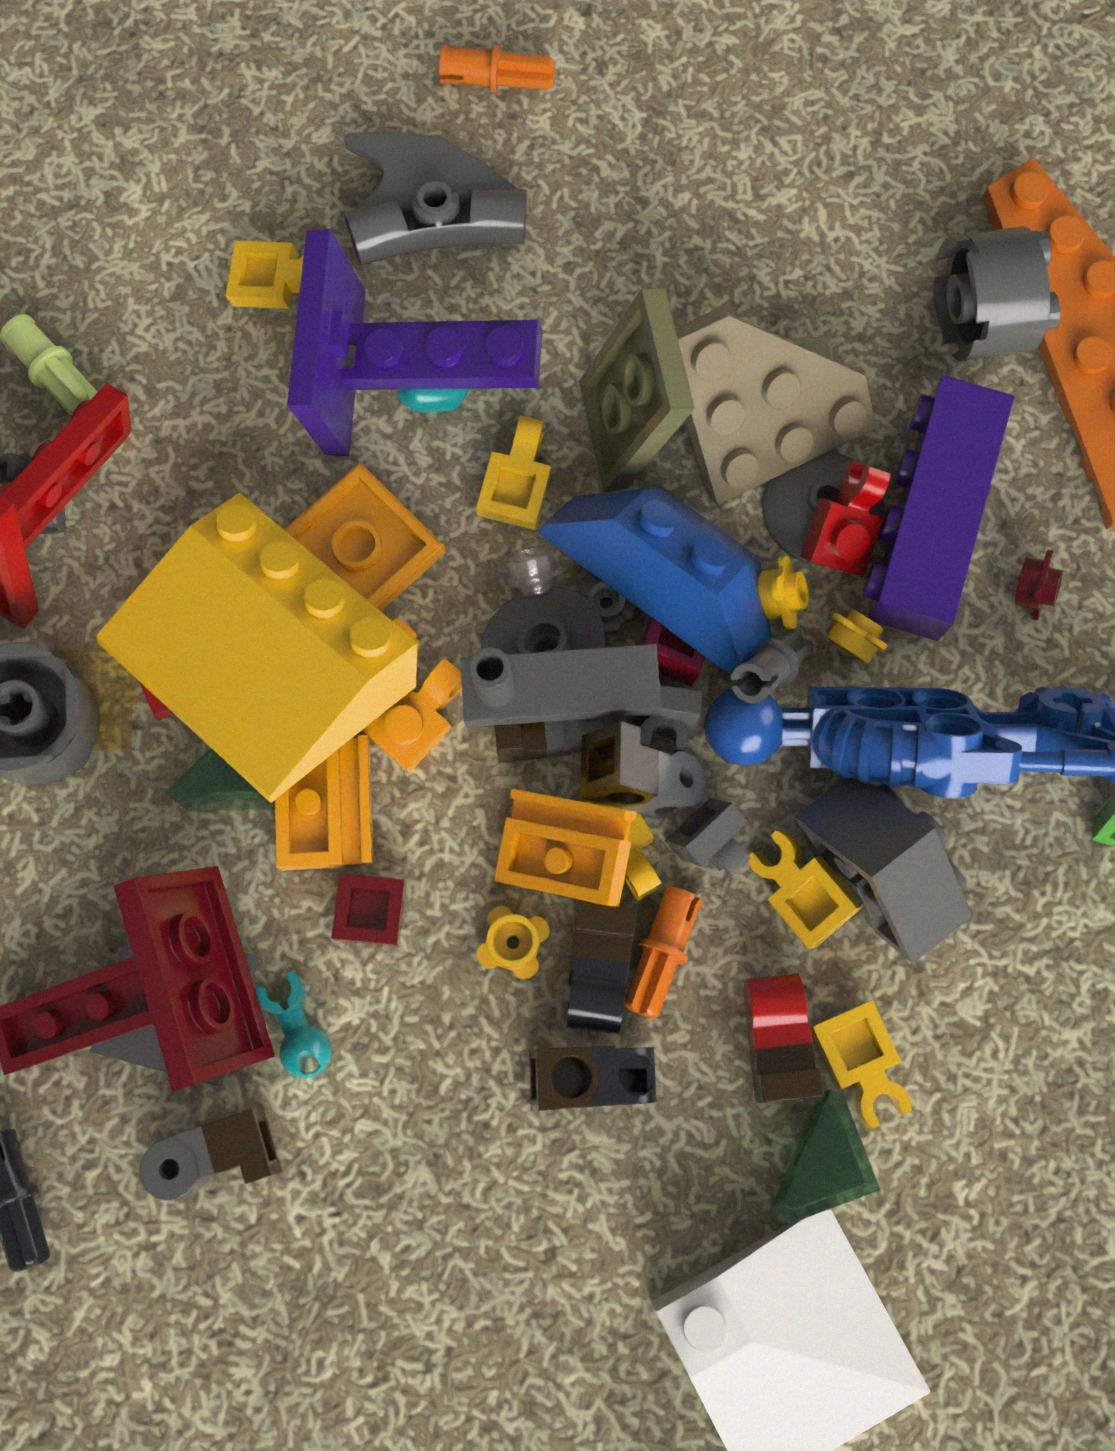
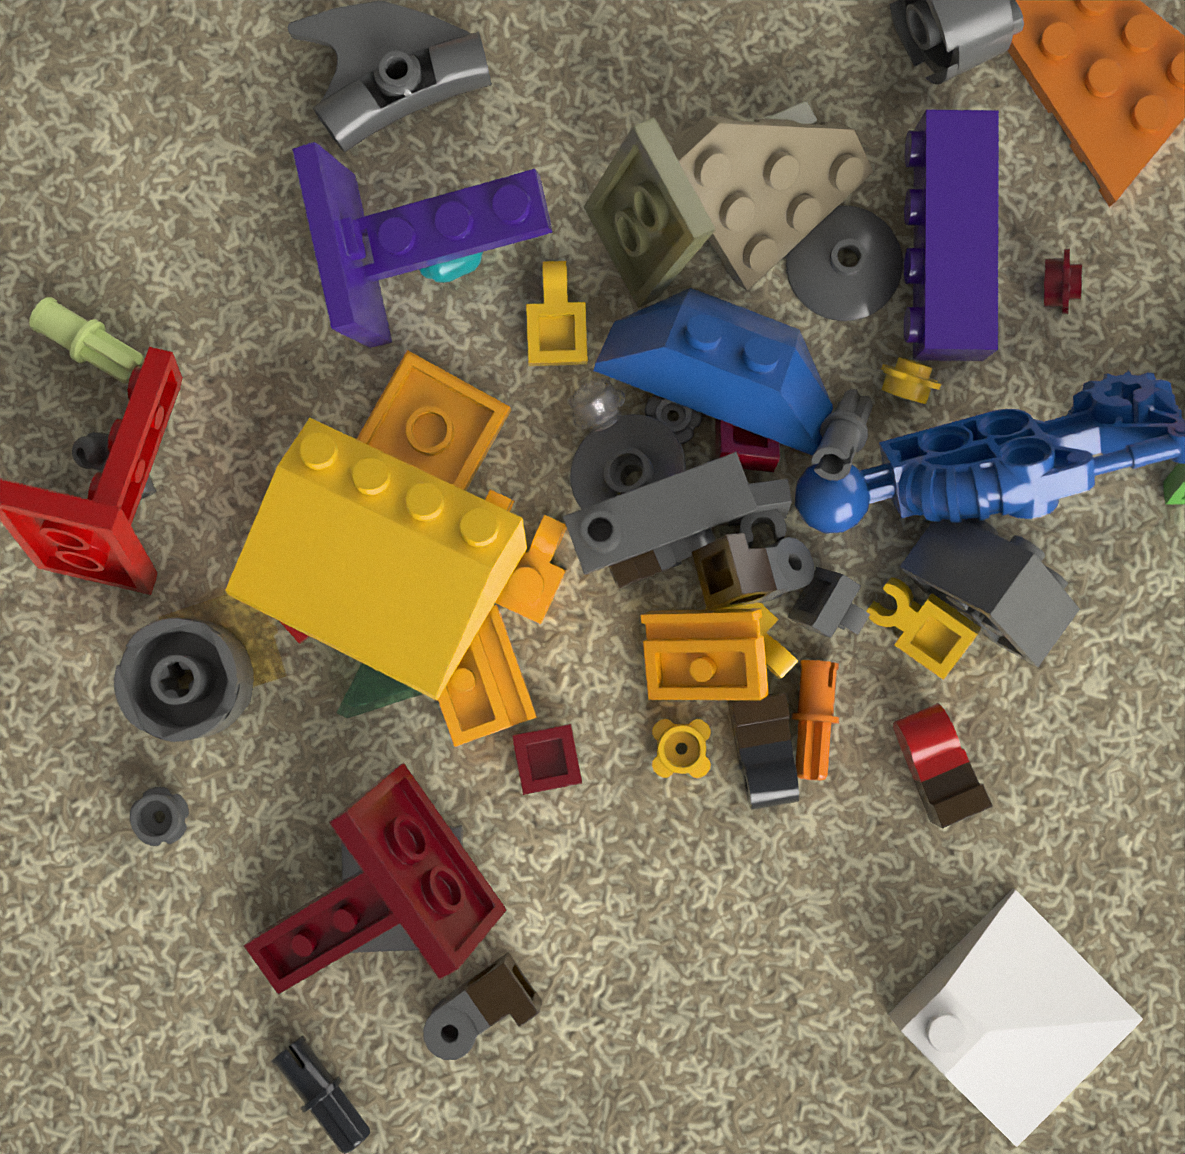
camera: 10 degrees left, 10 degrees up
yellow plate [225,241,304,309] -> none
teal arm [255,972,332,1079] -> none
leg [529,1046,657,1111] -> none
yellow plate [758,555,809,630] -> none
clear green slope [768,1089,880,1224] -> none
red plate [800,460,890,577] -> none
yellow plate [809,1000,912,1129] -> none

